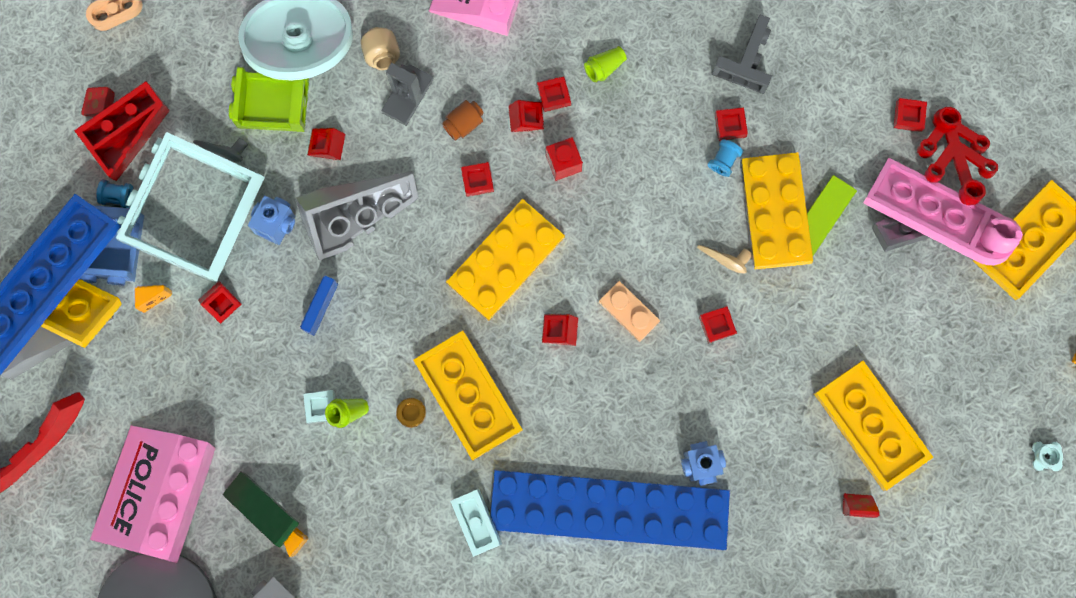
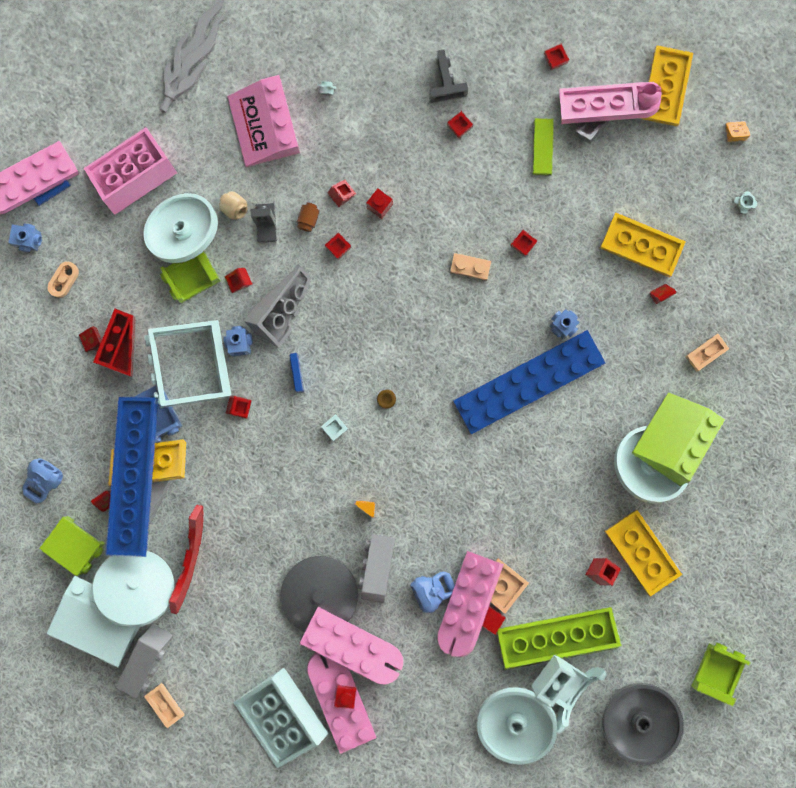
camera: 30 degrees left, 5 degrees up
bright pink slope [90,425,215,563] -> none
dark azure bush [96,179,134,208] -> none
light orange slope [135,285,172,313] -> none
dark grey bar [193,138,248,162] -> none
dark green tile [222,471,299,547] -> none
lime cone [325,398,369,428] -> none
yellow plate [413,330,523,461] -> none
yellow plate [446,199,565,321] -> none
light aqua plate [450,489,502,557] -> none
red plate [537,76,571,112] -> none
red slope [542,314,578,346] -> none
lime cone [584,46,627,82] -> none
tan bar [697,245,752,273] -> none
dark azure bush [707,139,743,177] -> none
yellow plate [741,152,813,270] -> none
red plant [917,107,999,206] -> none

